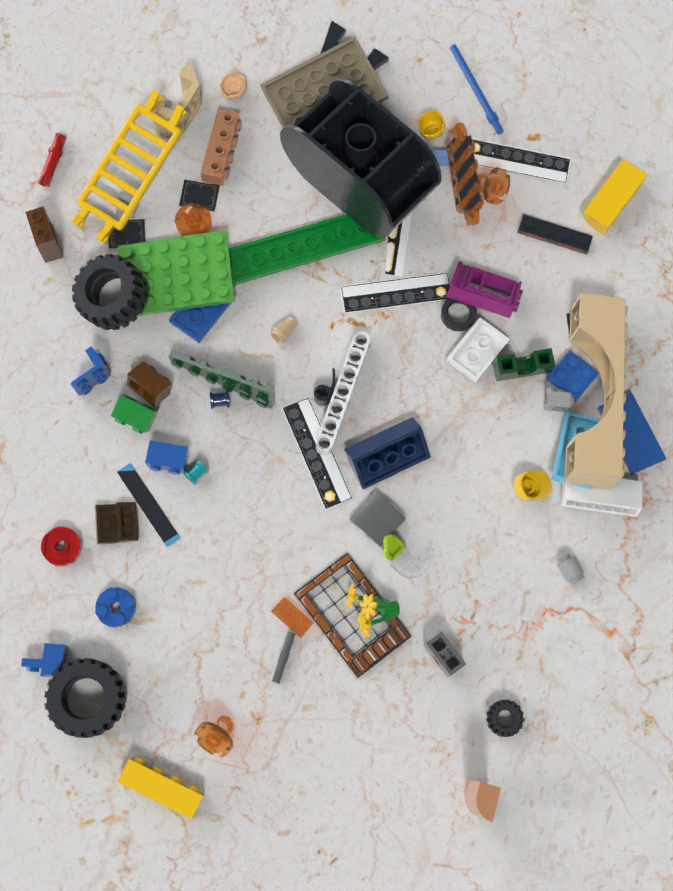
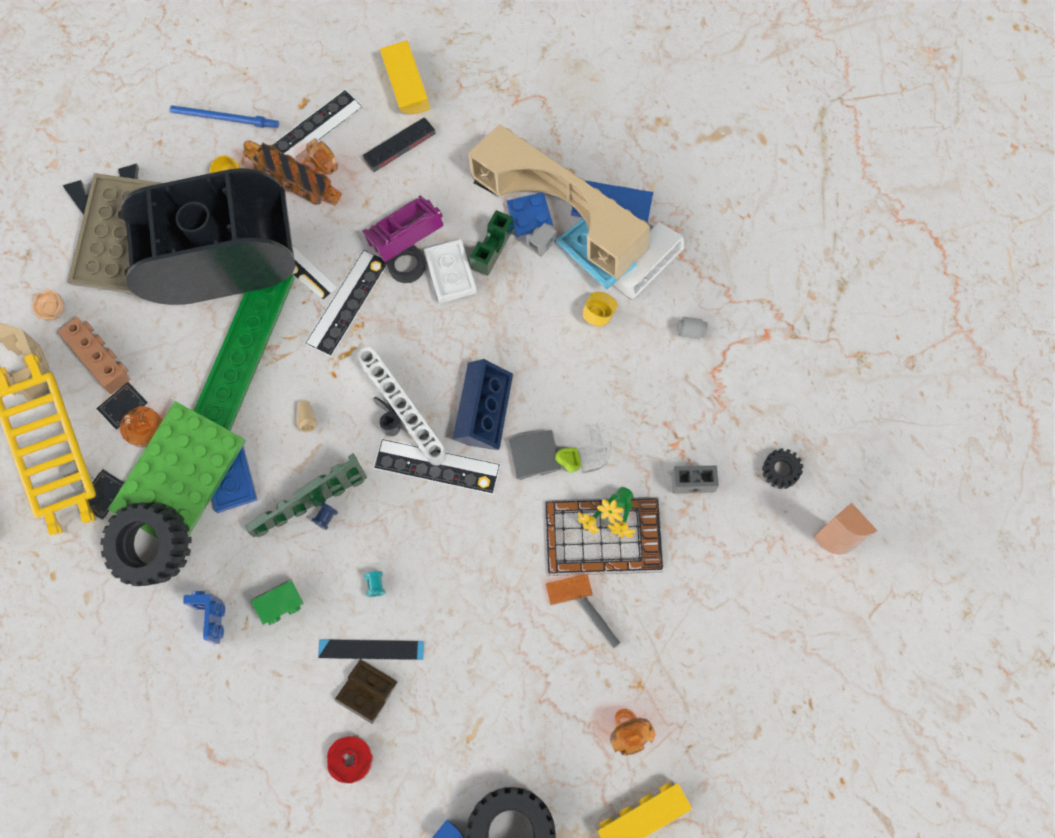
camera: 45 degrees left, 5 degrees down
reddish brown window [25,206,63,263] -> none
blue plate [95,587,136,628] -> none
reddish brown brick [127,361,172,407] -> none
blue brick [145,440,190,475] -> none

